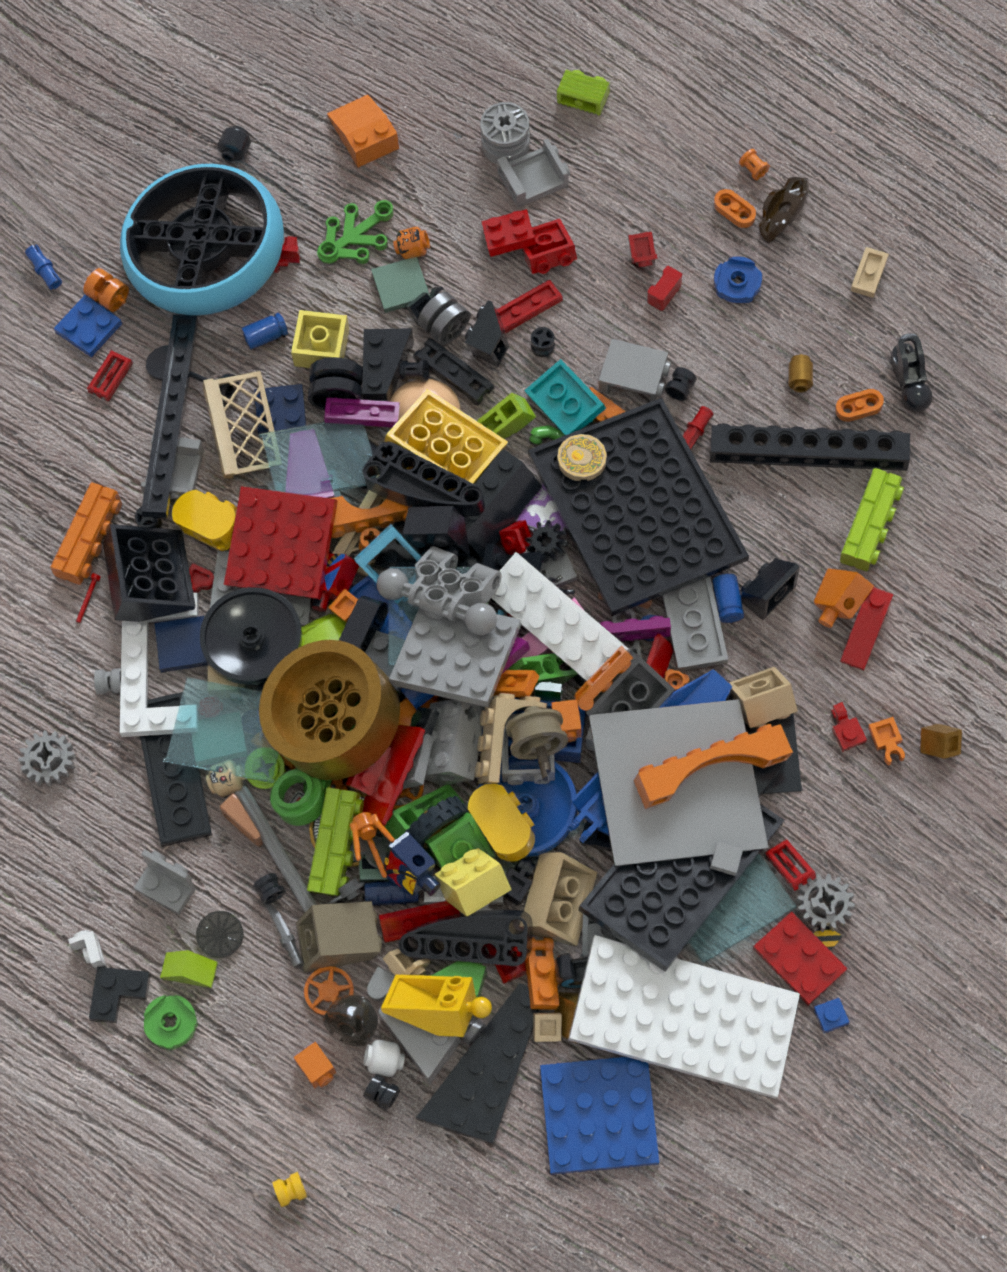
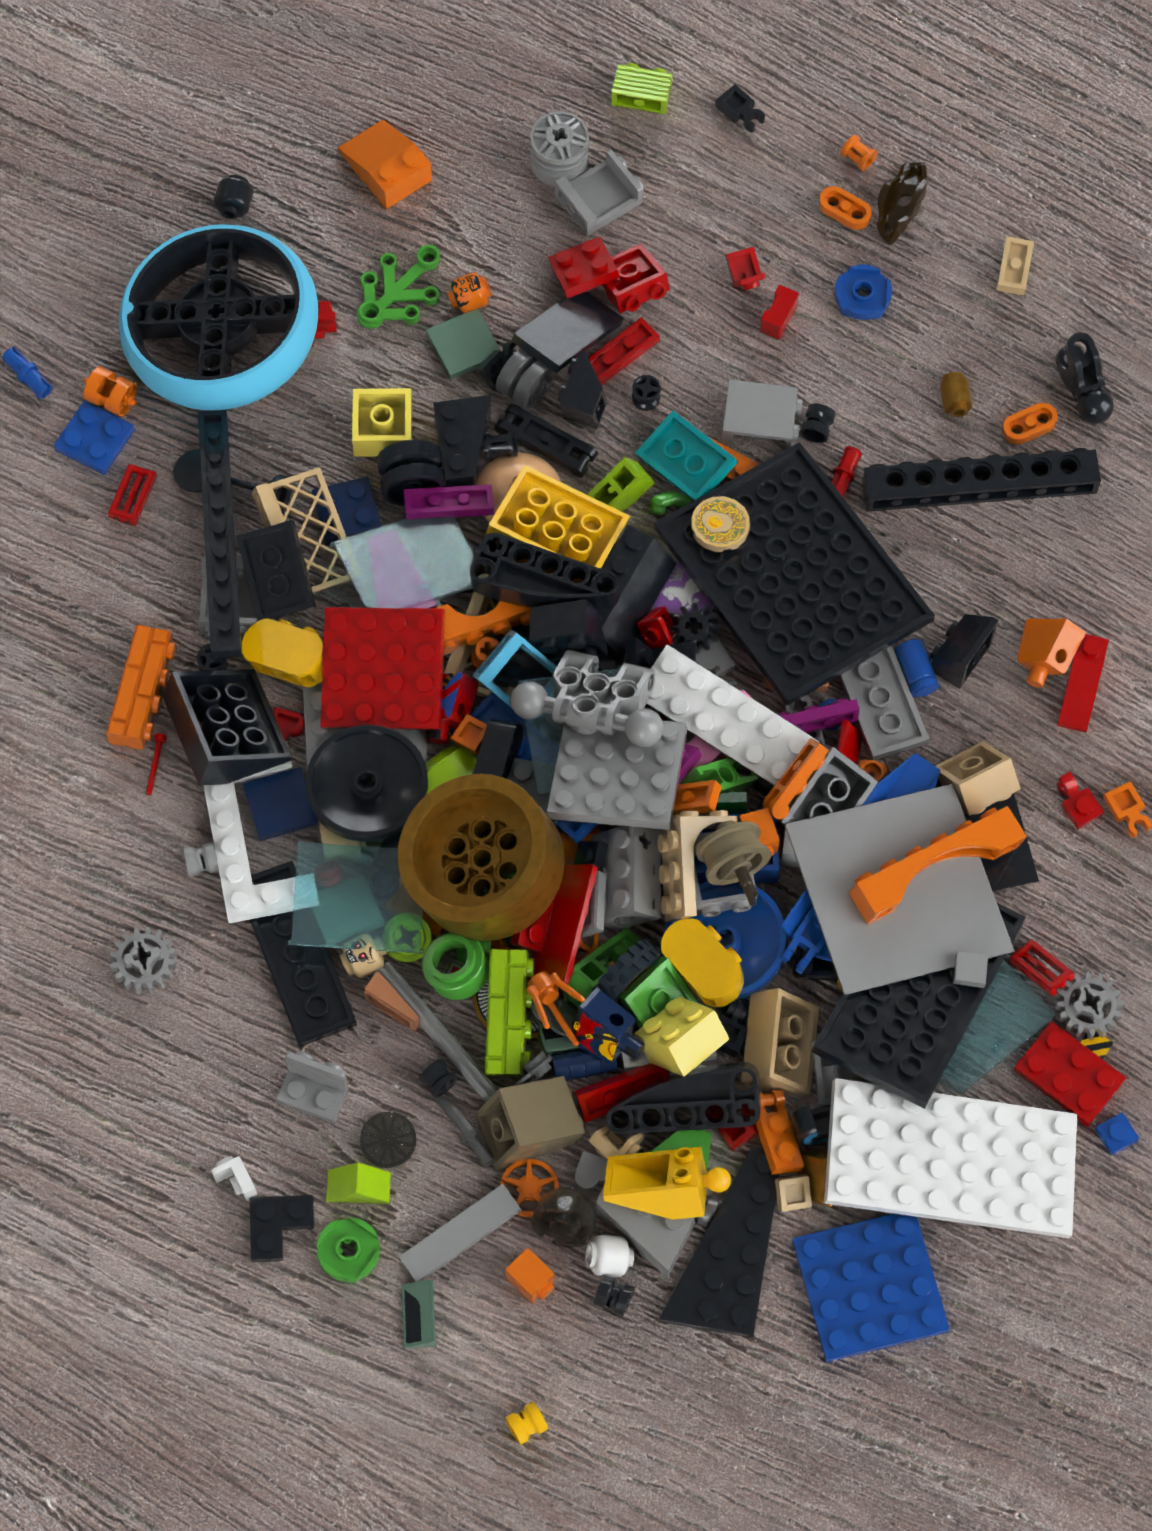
camera: 15 degrees left, 0 degrees up
blue piece [241,312,288,350] -> none
lime brick [840,468,904,571] -> none
none -> black plate [236,520,316,621]
none -> light grey tile [399,1184,522,1282]
none -> sand green slope [402,1279,436,1349]
none -> tile [511,291,624,373]
none -> black plate [715,84,765,132]

